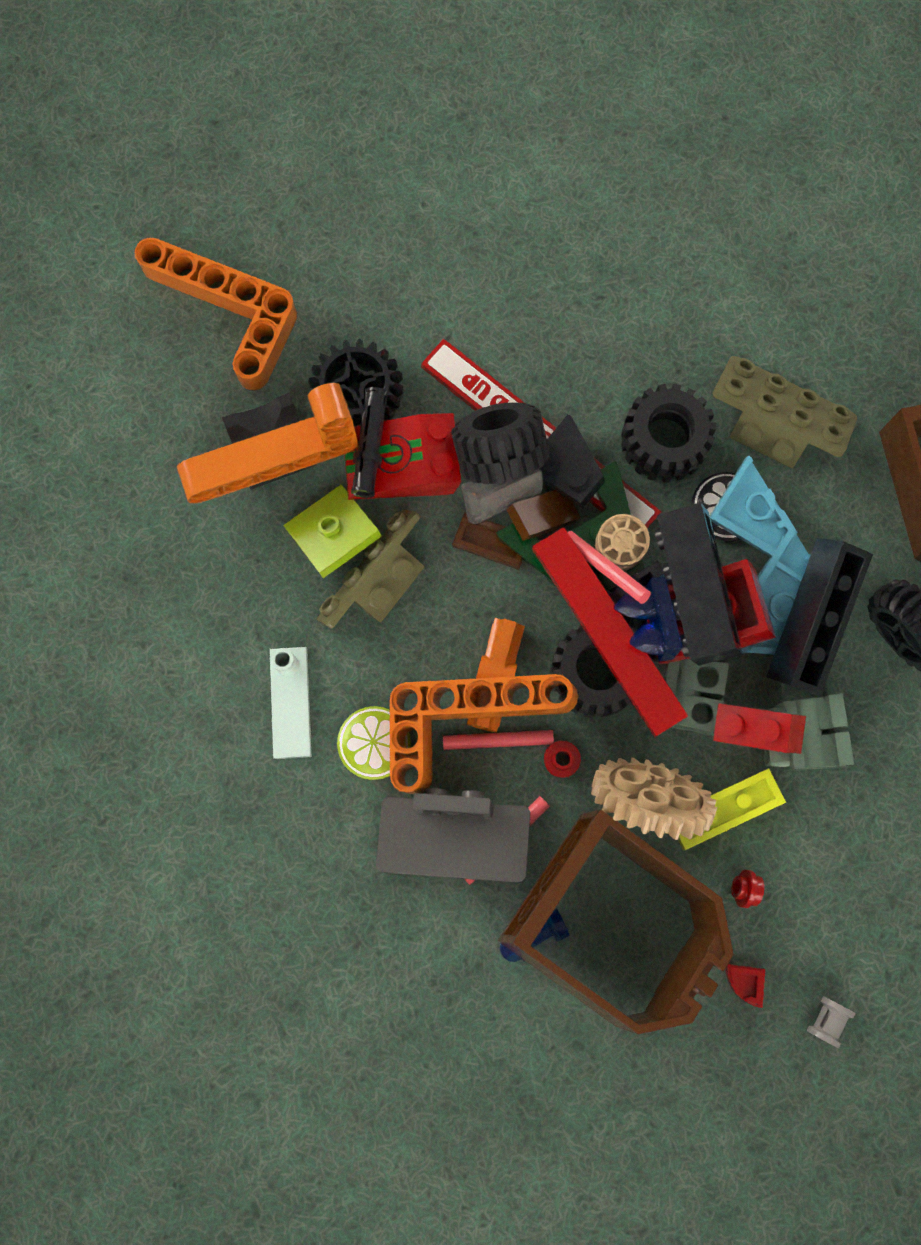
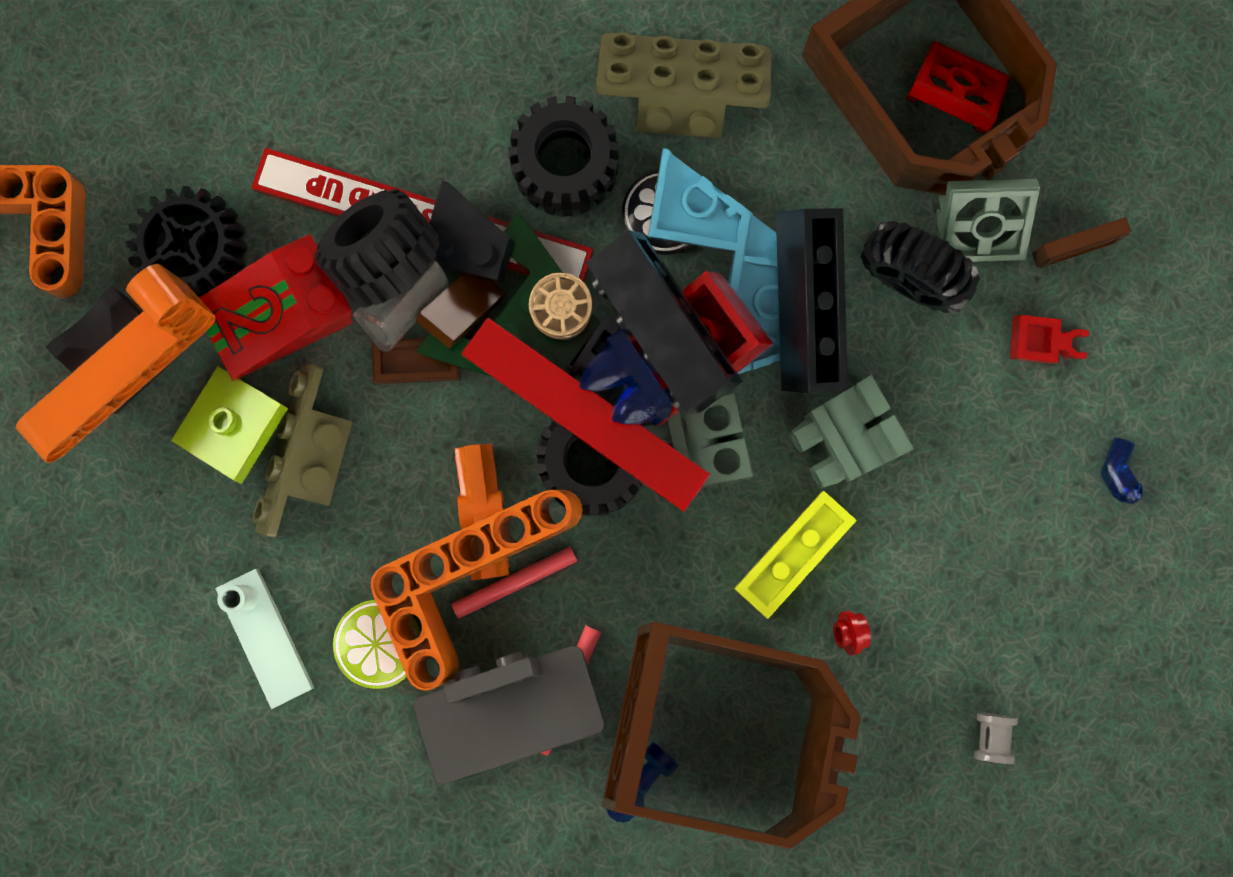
camera: 25 degrees left, 5 degrees up
black pin [351,387,388,498] -> none
red plate [544,741,581,778] -> none
coral bar [568,531,651,604] -> none
tan gear [591,758,717,840] -> none
red brick [713,703,806,754] -> none
red tile [725,964,766,1008] -> none

